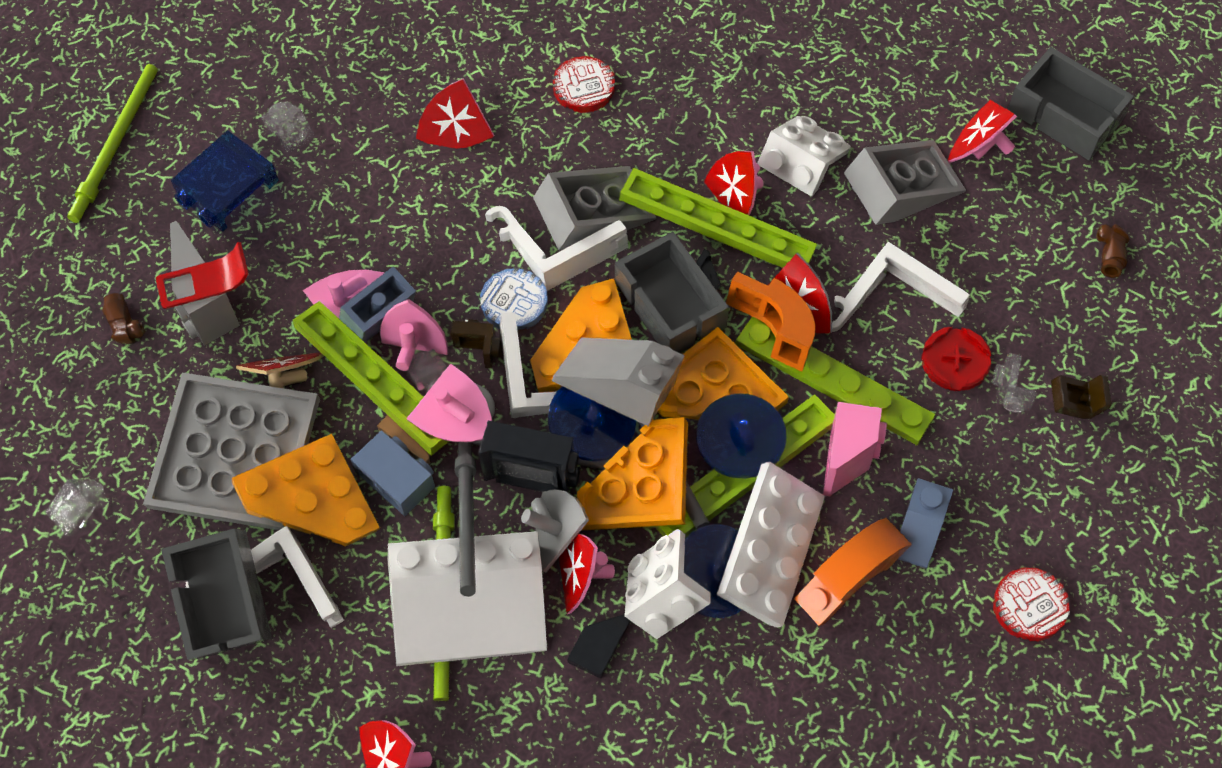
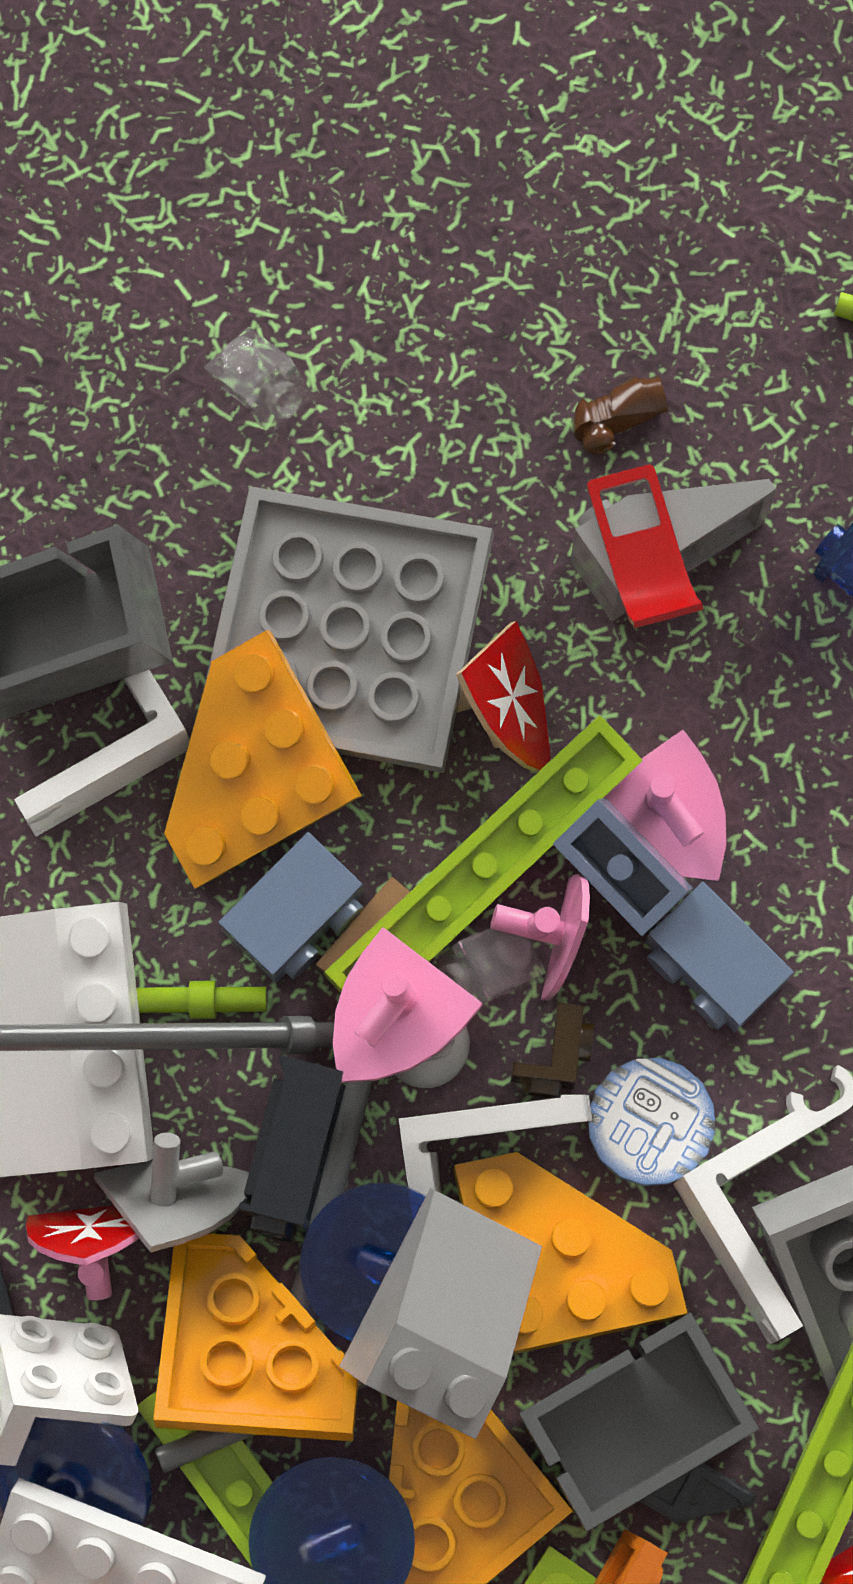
camera: 90 degrees right, 15 degrees up
none -> sand blue brick [645,882,794,1033]

